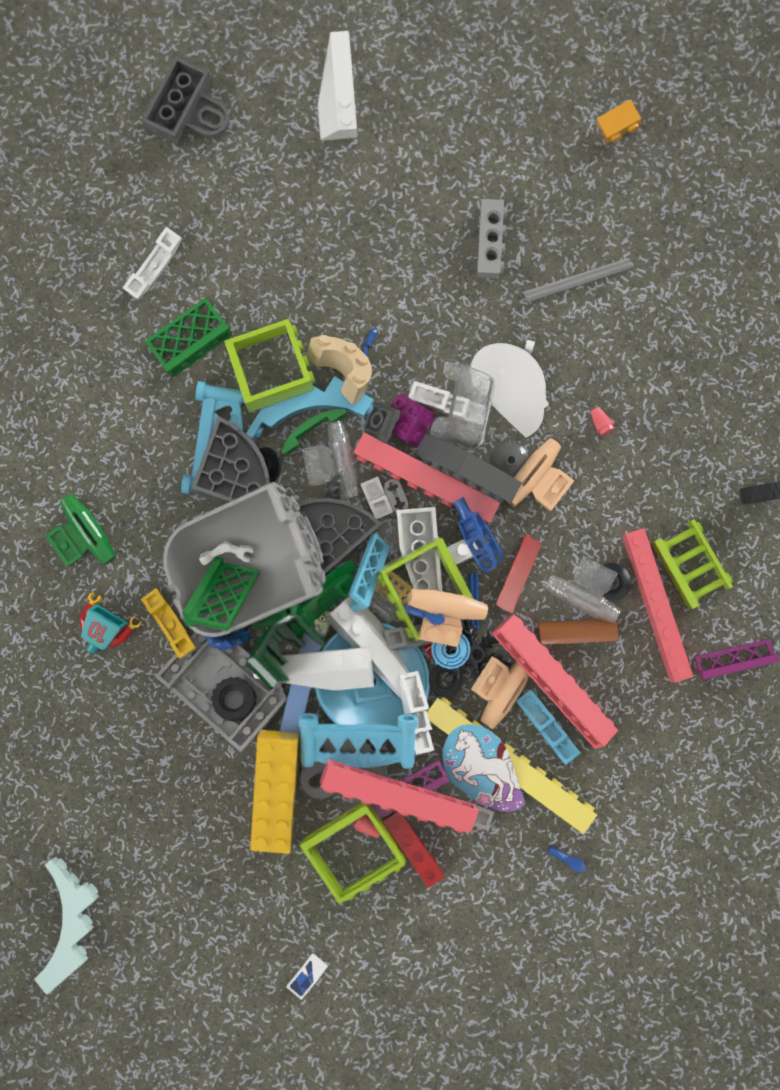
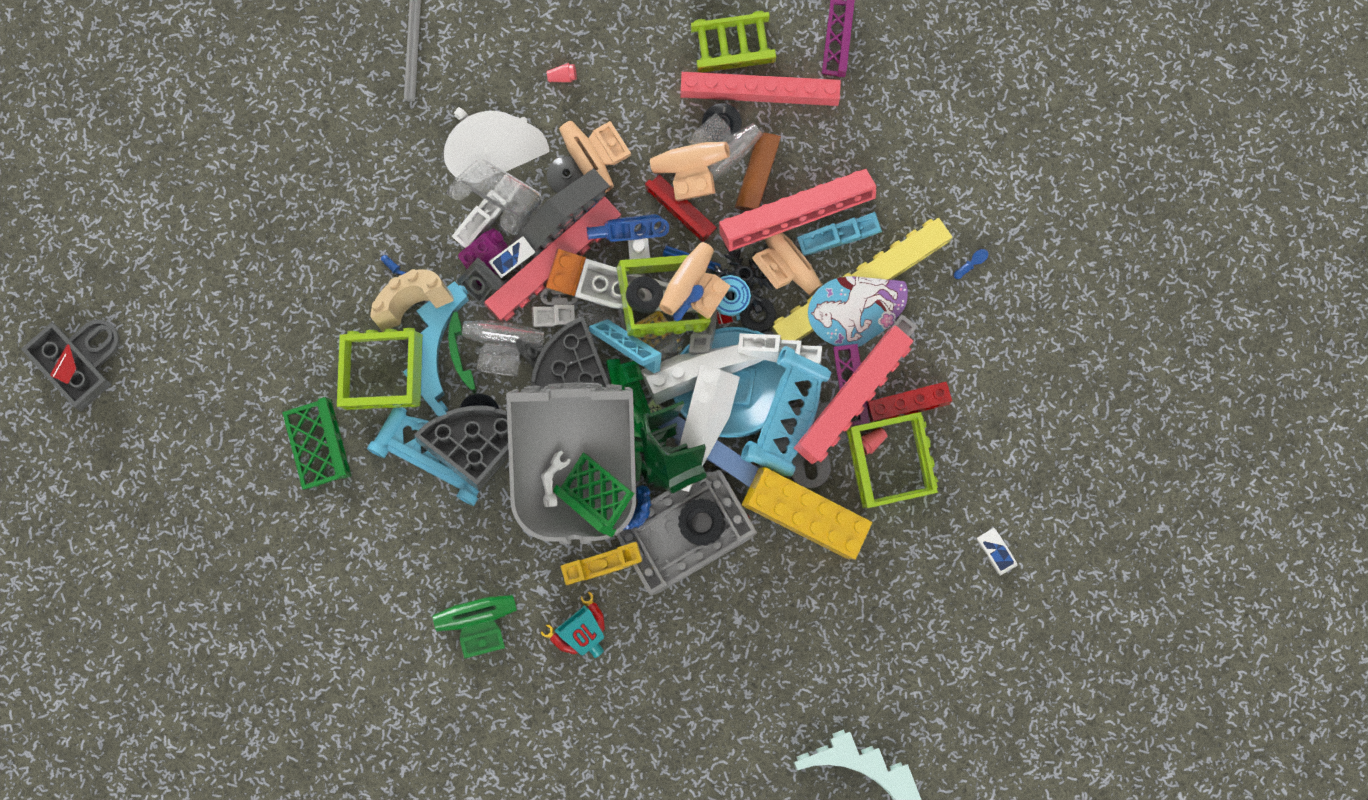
camera: 75 degrees left, 5 degrees down
white slope [123,227,182,299] -> none
white wedge [318,31,357,140] -> none
light grey brick [477,199,507,279] -> none
none -> red sticker [50,344,76,384]
none -> slope [489,236,535,278]
none -> orange plate [545,249,586,296]
none -> black tyre [626,276,663,313]
none -> light nougat plate [650,142,730,201]

